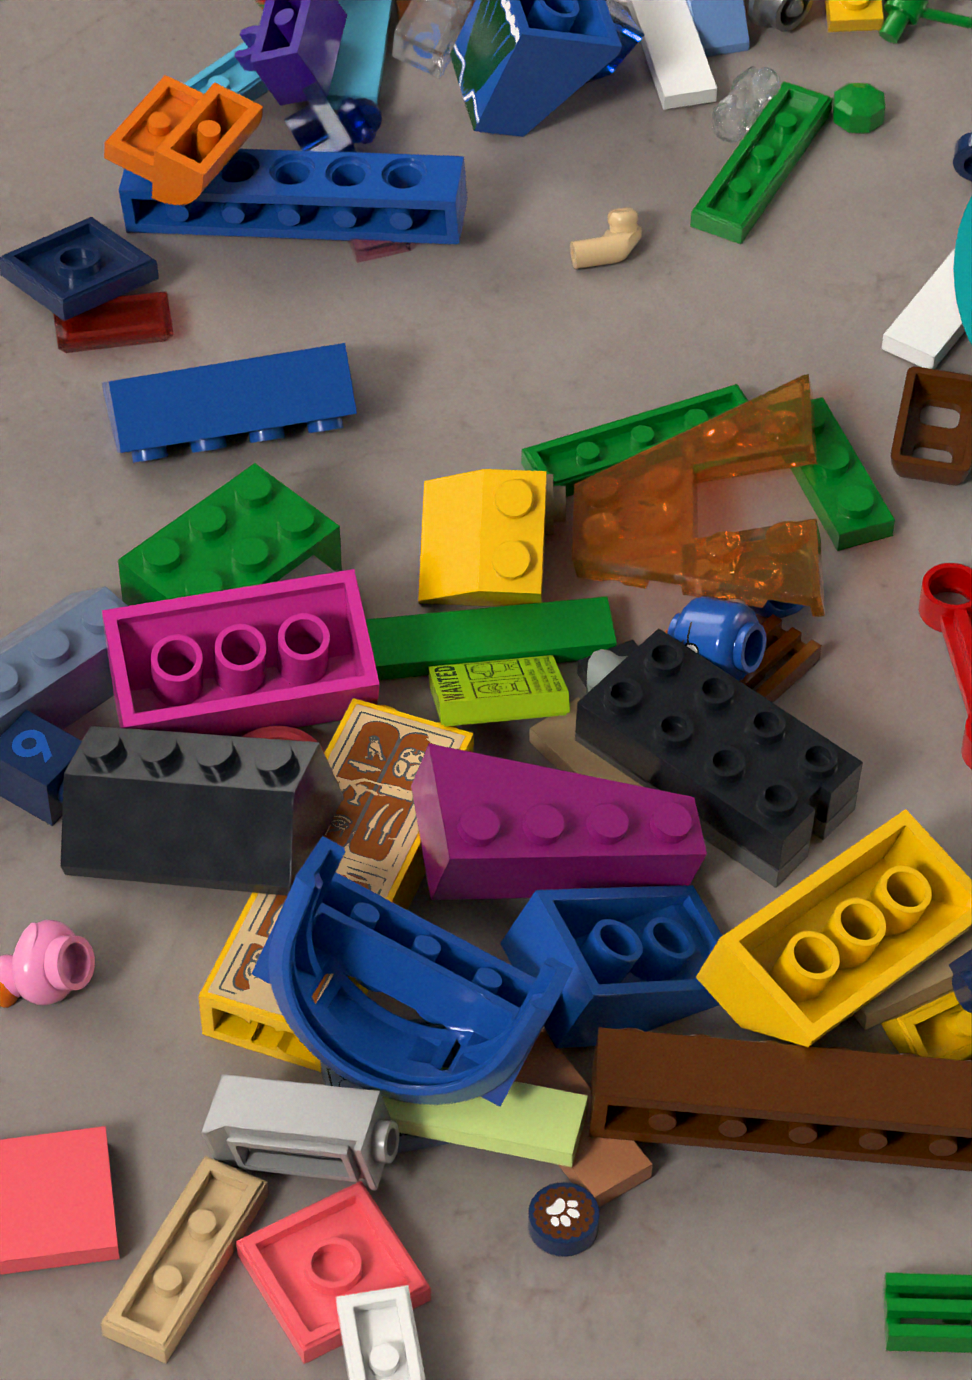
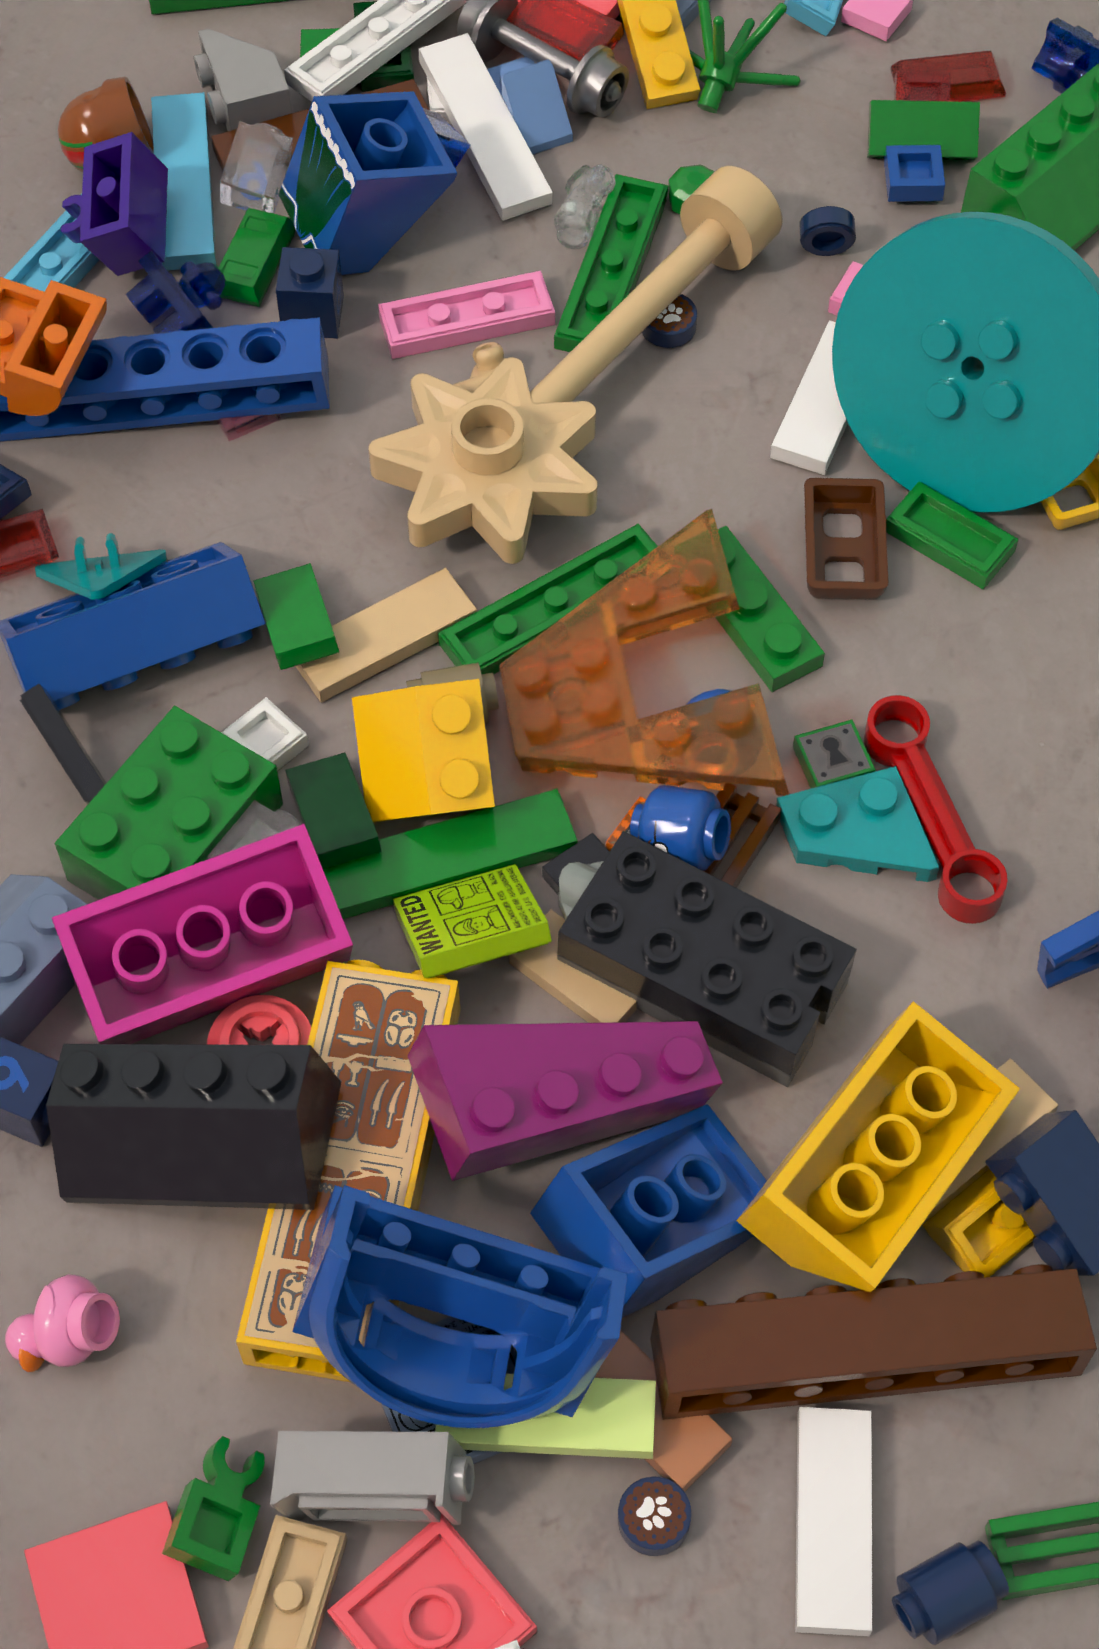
camera: 10 degrees left, 10 degrees up
none -> black tile [20,684,106,804]
none -> teal piece [35,533,167,600]
none -> green plate [162,1436,265,1581]
none -> green tile [207,208,296,307]
none -> white tile [221,697,309,771]
none -> green tile [253,563,339,670]
none -> dark blue brick [276,247,344,339]
none -> dark green tile [285,752,382,869]
none -> tan tile [295,568,477,703]
none -> tan piece [369,166,782,564]
none -> bright pink tile [378,271,555,359]
none -> tile [642,294,697,348]
none -> teal wing [776,766,940,882]
none -> tile [793,719,875,788]
none -> white tile [795,1407,872,1637]
none -> dark blue brick [892,1540,1009,1645]

